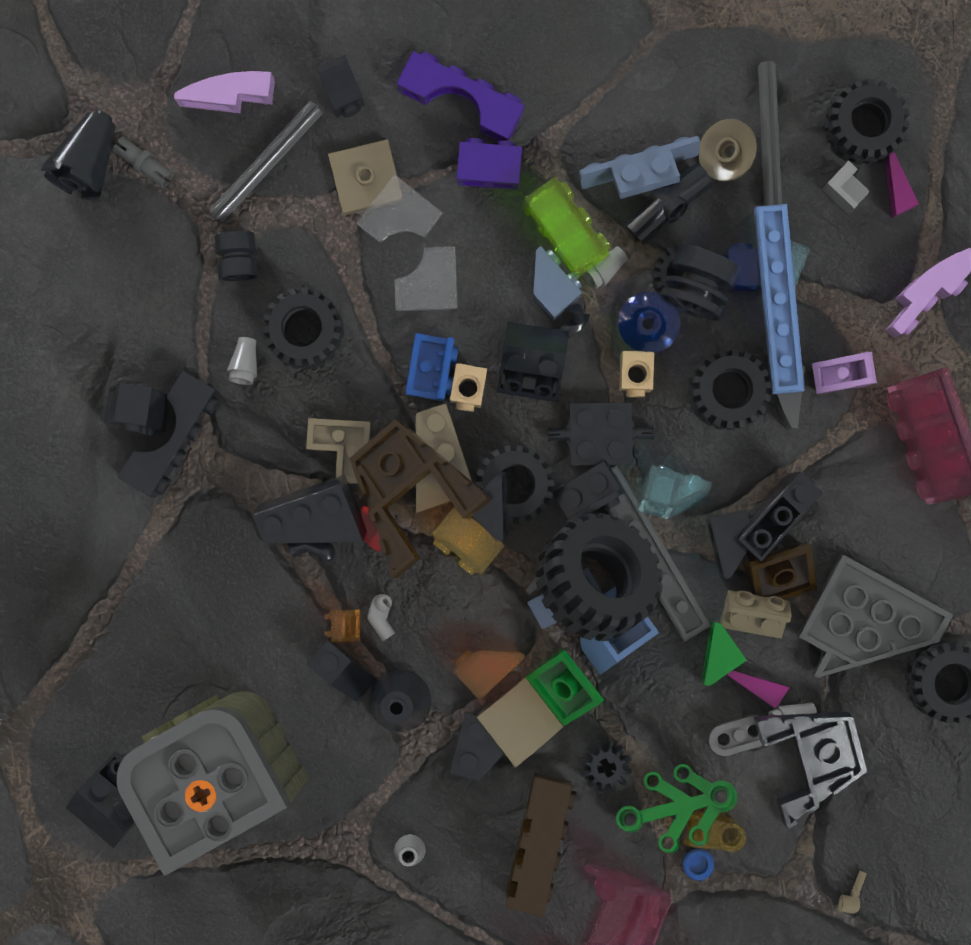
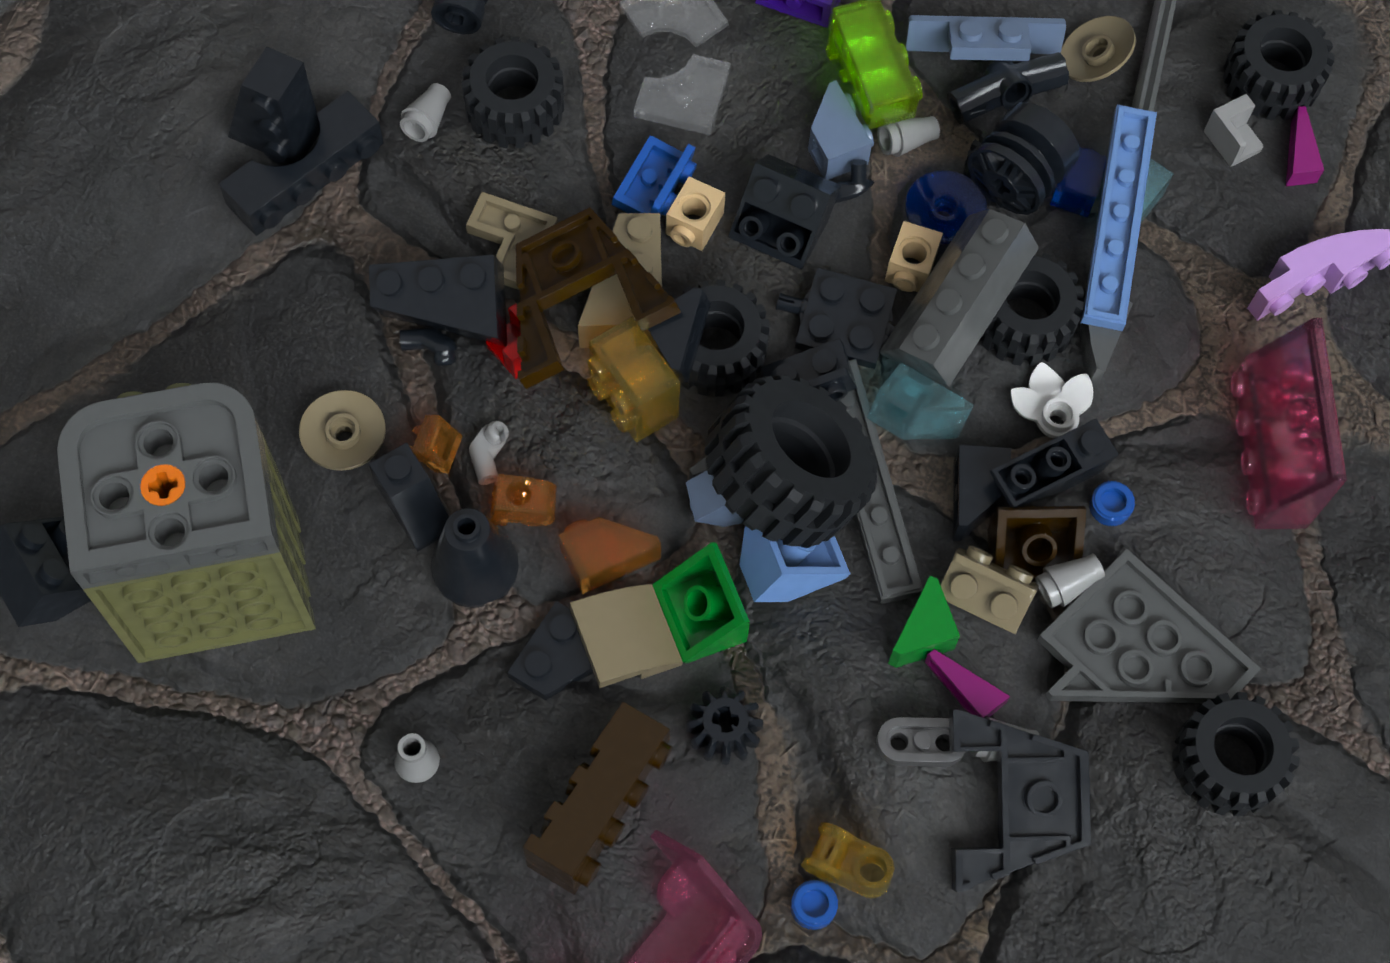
camera: 15 degrees right, 20 degrees down
green plant [616,764,738,854] -> none
lavender slope [812,352,877,394] -> none
none -> dark tan dish [299,390,386,471]
none -> clear orange leg [490,474,557,526]
none -> dark grey slope [879,209,1039,387]
none -> white plate [1010,362,1093,439]
none -> light grey cone [1035,553,1105,608]
none -> blue tile [1089,481,1135,526]

